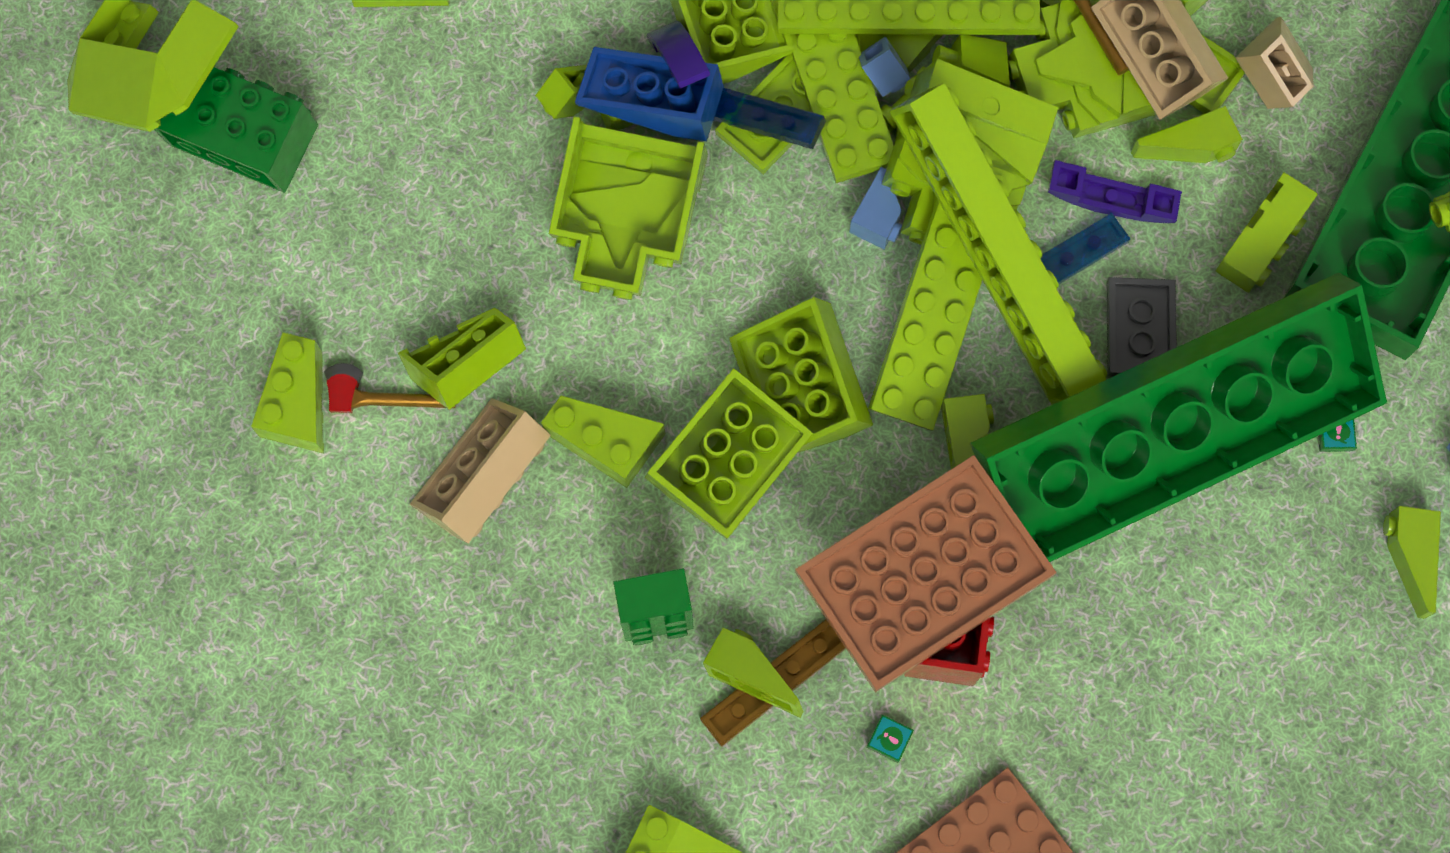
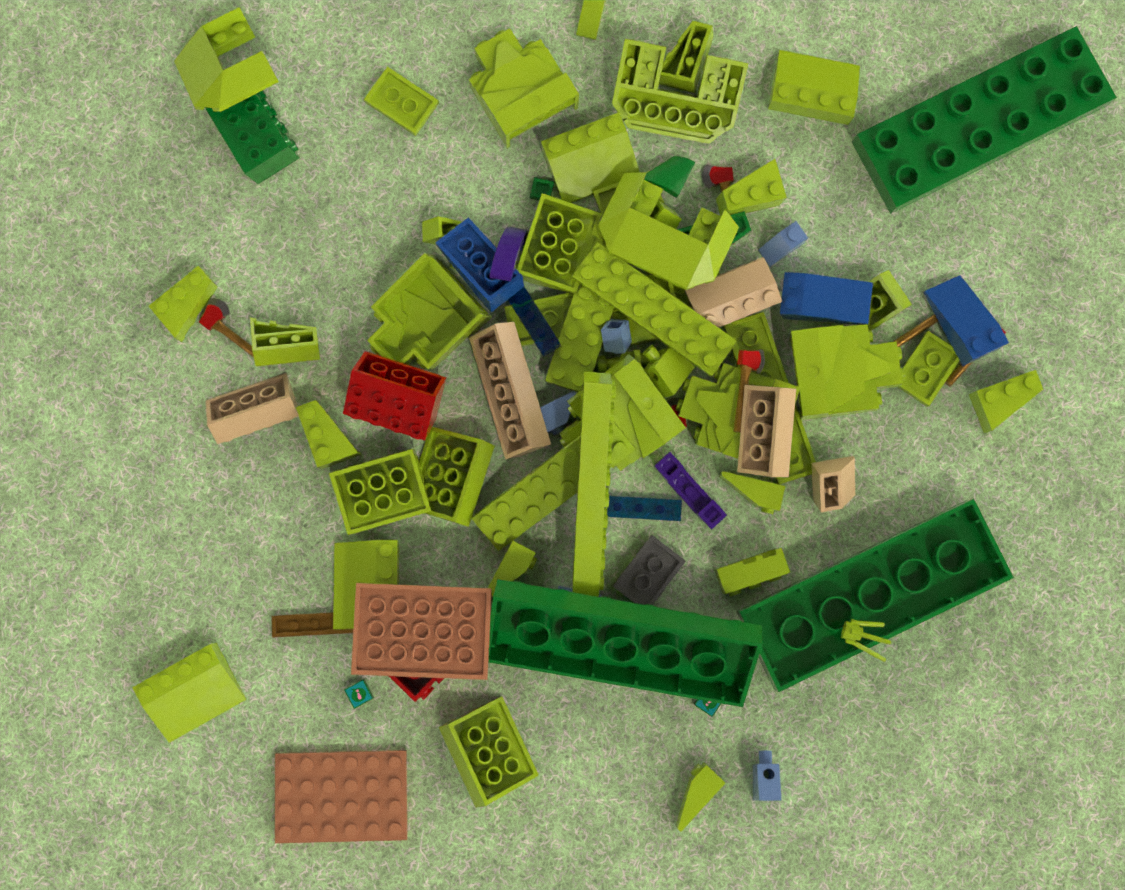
camera: 30 degrees right, 10 degrees up
green brick [613,568,694,645] -> none
lime slope [703,627,804,718] -> none
none -> lime slope [333,540,399,630]
none -> red brick [343,351,447,441]
none -> lime slope [439,696,539,808]
none -> tan brick [469,322,551,460]

